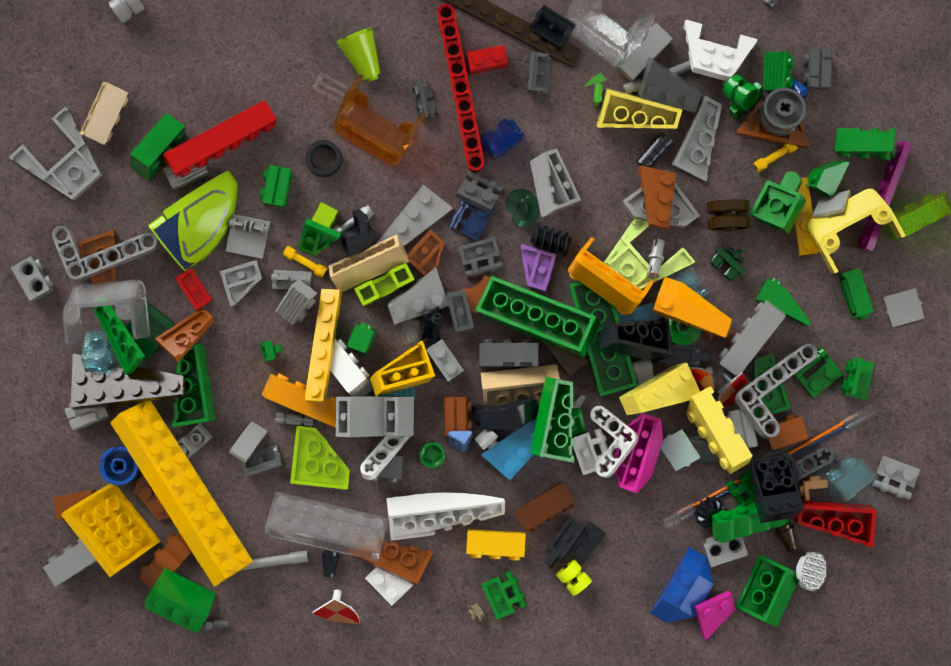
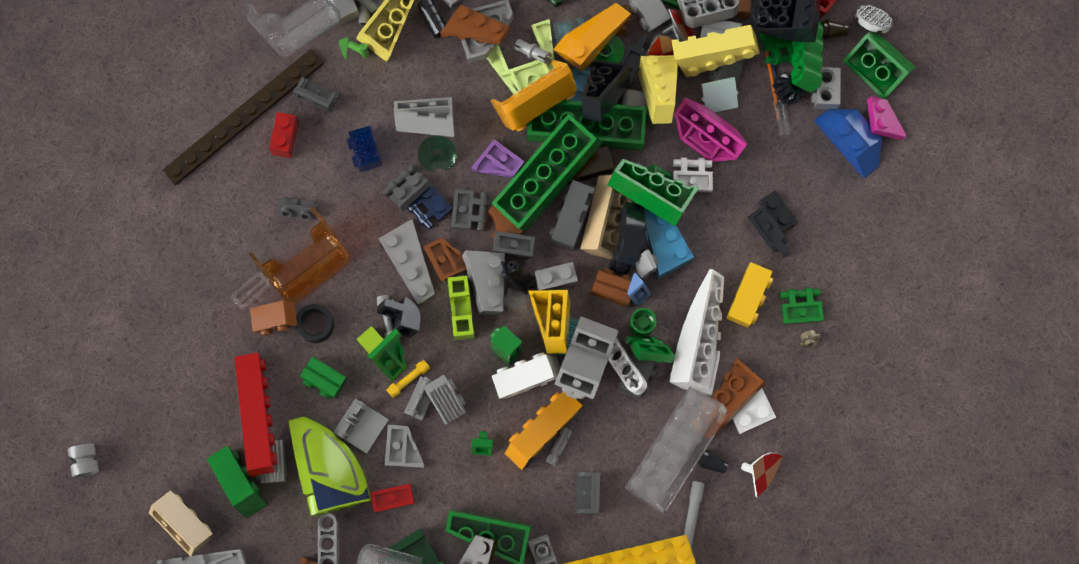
camera: 70 degrees left, 10 degrees down
dark orange wing [155,307,215,363] -> none
light grey slope [229,421,268,463] -> none
lime plate [290,426,350,490] -> none
yellow plate [305,289,342,403] -> none
tan brick [328,234,409,292] -> none
lime cone [337,27,380,83] -> none
red beam [438,4,484,173] -> none
reddish brown brick [514,481,576,532] -> none
black hinge [529,5,576,48] -> none
black piece [530,223,573,257] -> none
neon yellow wheel [556,559,592,596] -> none
white beam [590,406,638,478] -> none
none -> brick [250,300,297,336]
none -> green plate [625,335,675,363]

